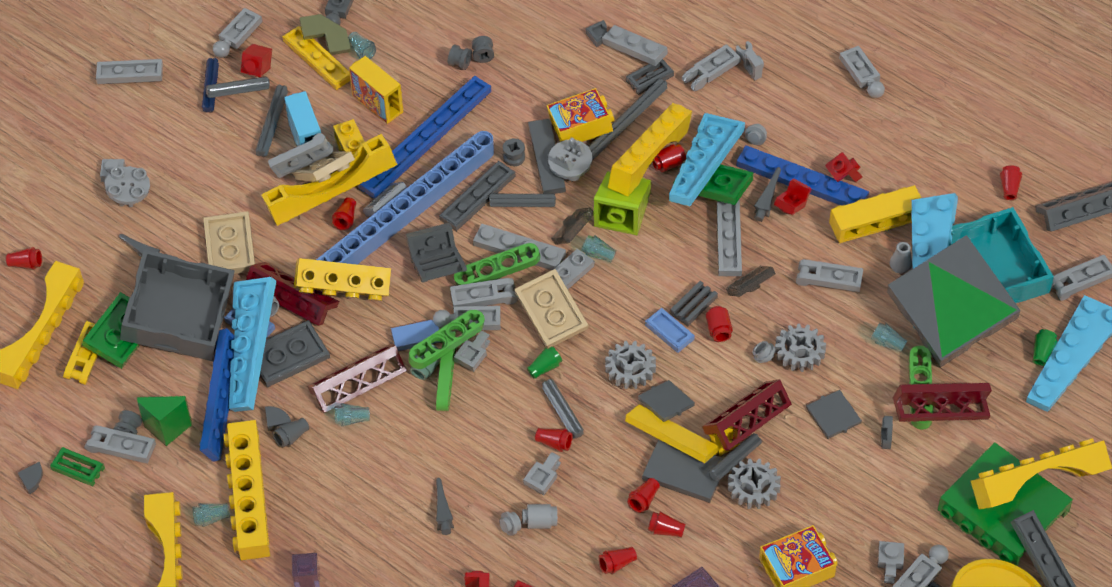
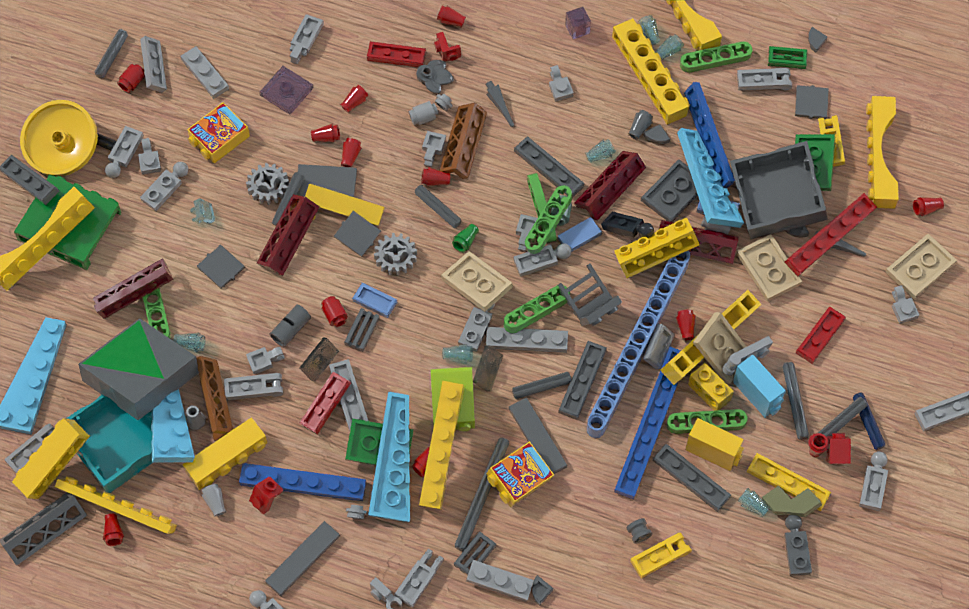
camera: 160 degrees right, 10 degrees up
light grey plate [105,166,150,207] -> none
dark grey wheel [113,410,142,435] -> none
green slope [137,396,192,446] -> none
dark grey wheel [447,44,472,70] -> none
light grey plate [450,278,518,309] -> none
dark grey wheel [503,138,525,167] -> none
light grey plate [548,137,592,181] -> none
light grey plate [753,341,775,363] -> none
dark grey piece [754,167,781,222] -> none
red bracket [774,179,811,215] -> none
light grey gear [775,323,826,372] -> none
dark grey tile [881,416,893,449] -> none
green cone [1032,329,1058,366] -> none
none -> yellow brick [12,418,90,500]
none -> yellow plate [55,476,177,534]
none -> light grey plate [140,162,189,211]
none -> clear light blue tile [190,198,215,224]
none -> dark orange fence [196,356,233,441]
none -> light grey cone [202,484,226,517]
none -> light grey plate [246,347,285,374]
none -> dark grey tile [265,521,340,597]
none -> dark grey pin [269,304,311,347]
none -> tile [299,372,351,435]
none -> dark grey plate [416,60,454,94]
none -> dark orange fence [439,102,487,179]
none -> dark grey tile [514,136,585,197]
none -> light grey plate [549,65,574,102]
none -> black plate [601,211,654,238]
none -> yellow plate [630,532,692,579]
none -> clear light blue cone [638,15,660,45]
none -> dark grey tile [653,444,731,512]
none -> bright green beam [667,409,748,434]
none -> bright green beam [680,42,753,73]
none -> red tile [784,193,877,277]
none -> dark grey piece [795,85,829,119]
none -> red tile [796,306,846,364]
none -> red cone [808,433,829,457]
none -> tan plate [885,234,957,299]

